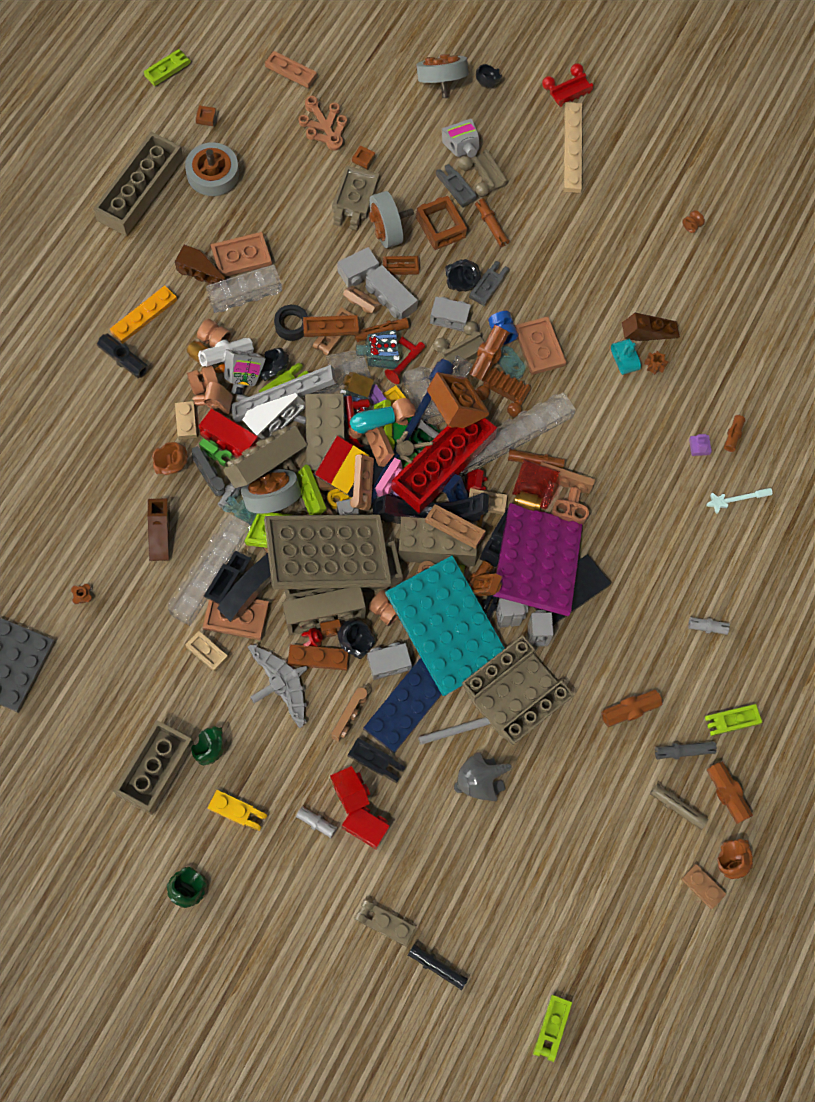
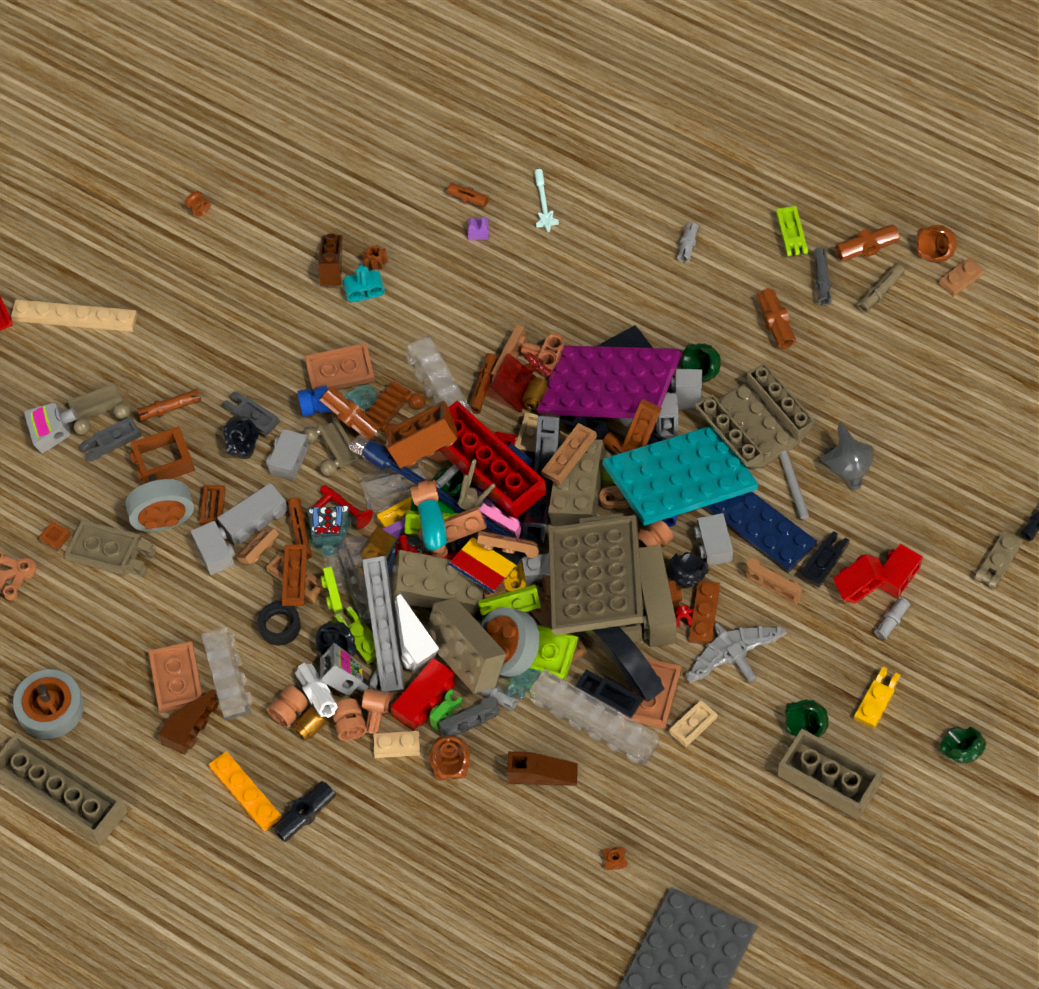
camera: 75 degrees left, 10 degrees down
none -> lime plate [320,566,344,614]
none -> dark green hair [681,343,721,382]

